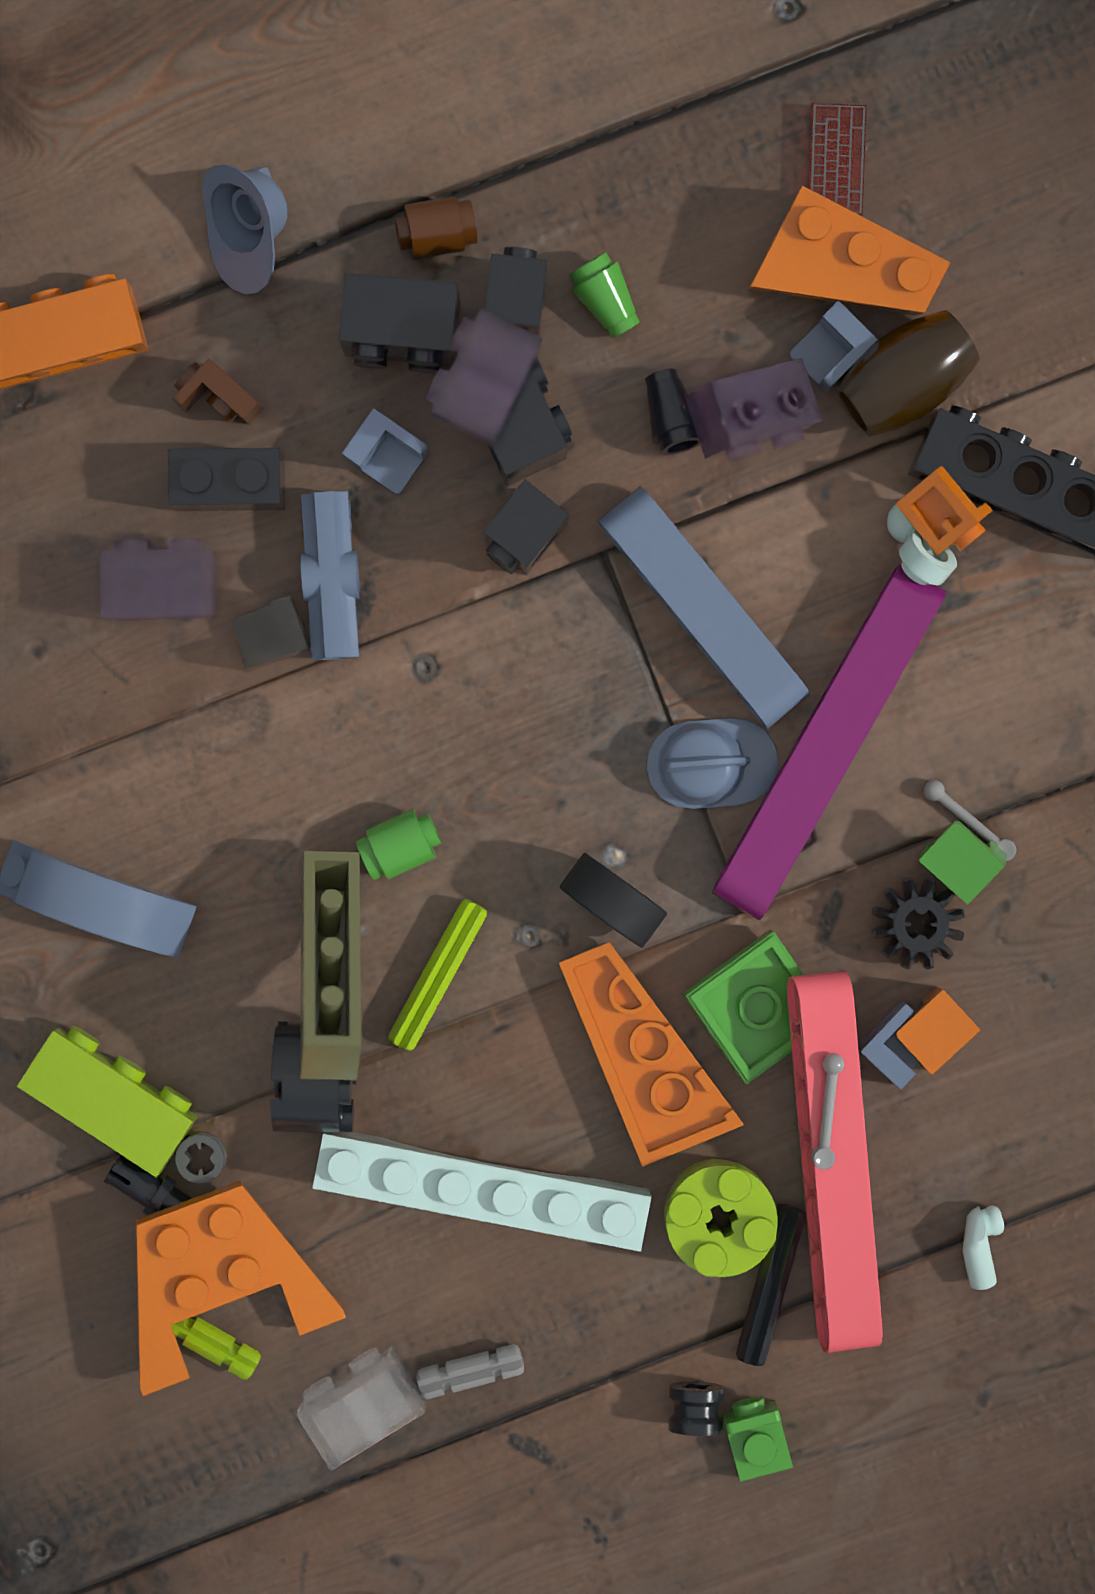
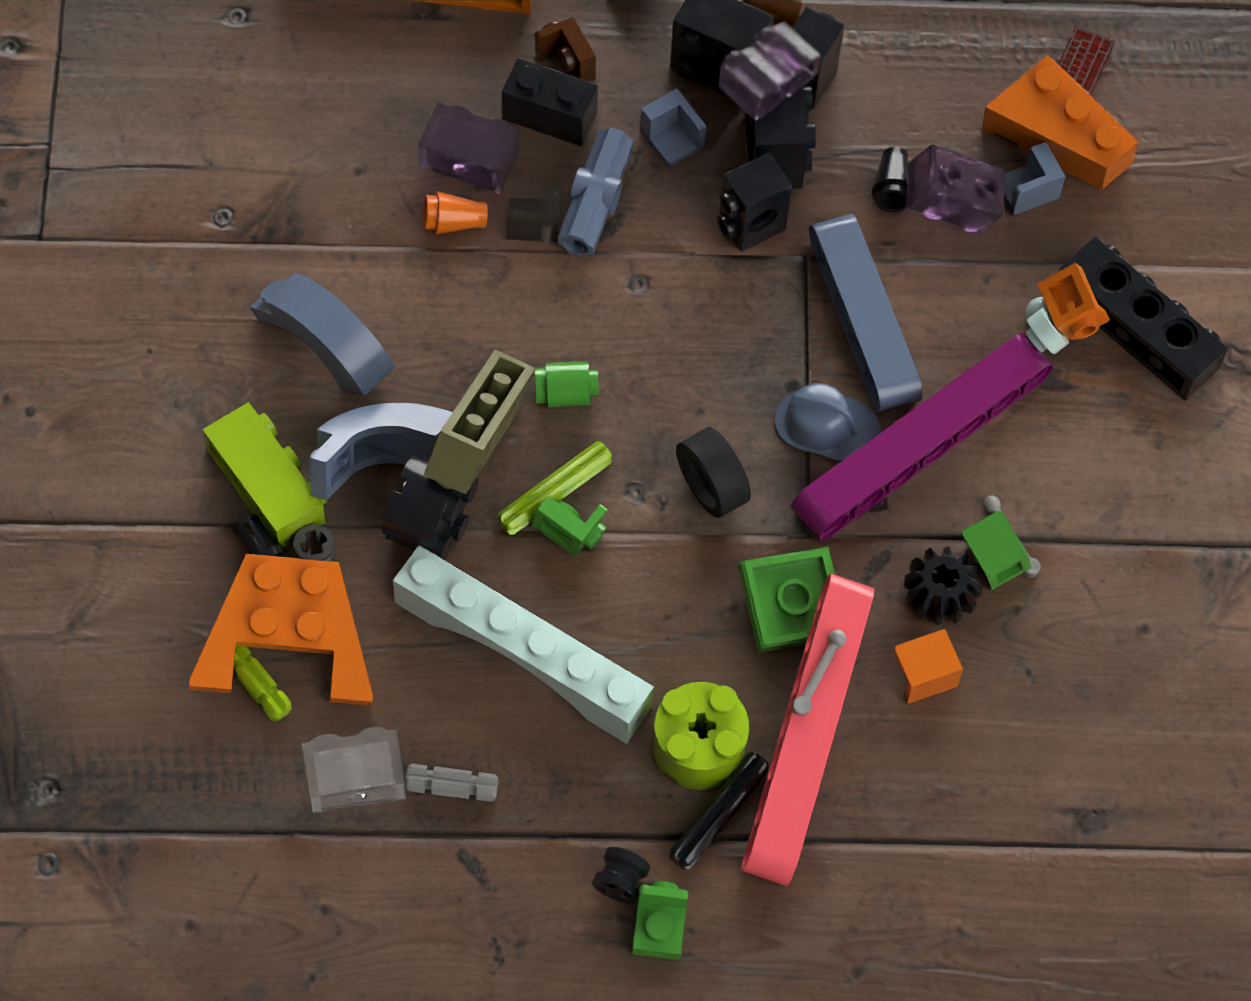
camera: 20 degrees right, 25 degrees down
orange wing [558,941,744,1167] -> none
bright green cone [568,252,640,338] -> none
dark brown piece [835,310,980,437] -> none
sand blue panel [858,1000,919,1090] -> none
light aqua arm [962,1205,1005,1290] -> none
none -> sand blue arch [307,403,452,500]
none -> orange cone [422,191,488,235]
none -> bright green bracket [532,496,608,557]

